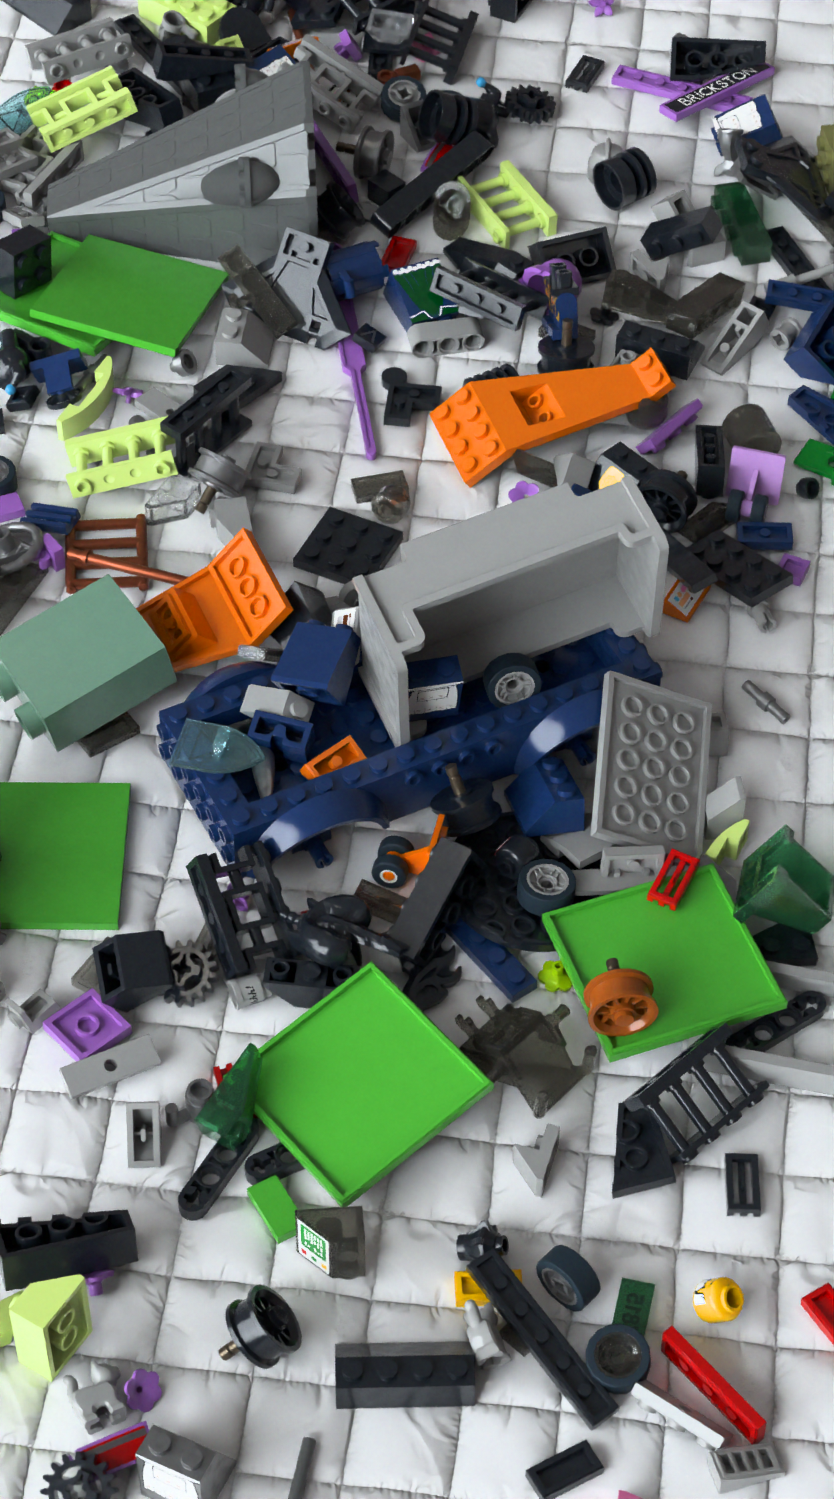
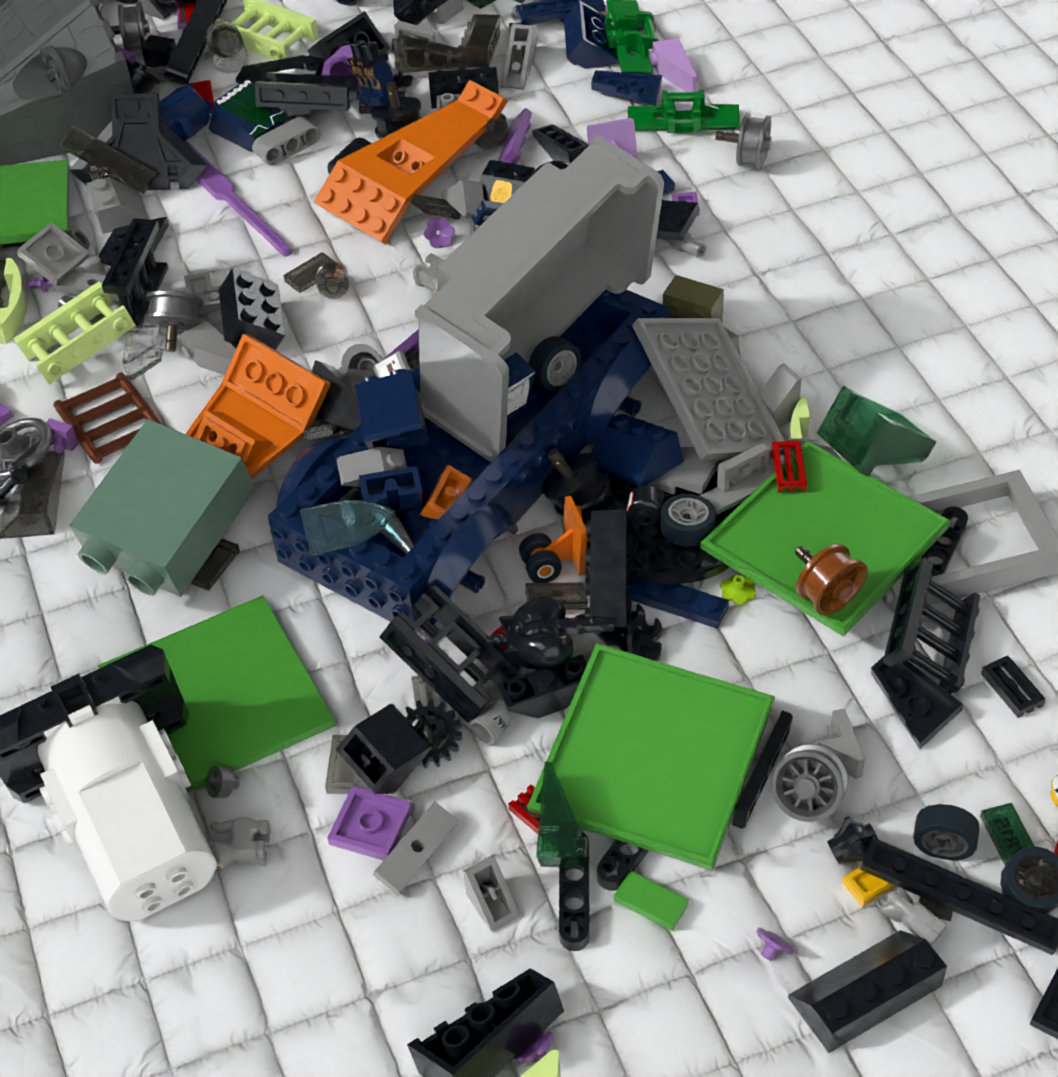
camera: 25 degrees left, 0 degrees up
light grey bracket [4,989,61,1034] -> none
dark blue tile [20,502,81,535] -> none
copper bar [67,548,188,585] -> none
flat silver piece [165,1079,218,1127] -> none
black wheel [218,1285,302,1369] -> none
black plate [293,507,403,584] -> none
clear smoke slope [295,1206,366,1280] -> none
black tile [351,323,387,354] -> none
black tile [381,367,407,390] -> none
black plate [384,382,442,427] -> none
clear smoke piece [455,995,597,1119] -> none
clear smoke piece [722,404,782,454] -> none
flat silver bar [742,680,790,724] -> none
black wing [753,911,818,966] -> none
light grey bush [769,317,802,350] -> none
black hinge [796,477,819,499] -> none
none -> light grey tile [17,222,90,286]
none -> black brick [219,268,285,350]
none -> olive brick [662,275,724,323]
none -> black tile [732,710,793,829]
none -> medium lavender plant [756,928,795,961]
none -> flat silver wheel [771,744,849,822]

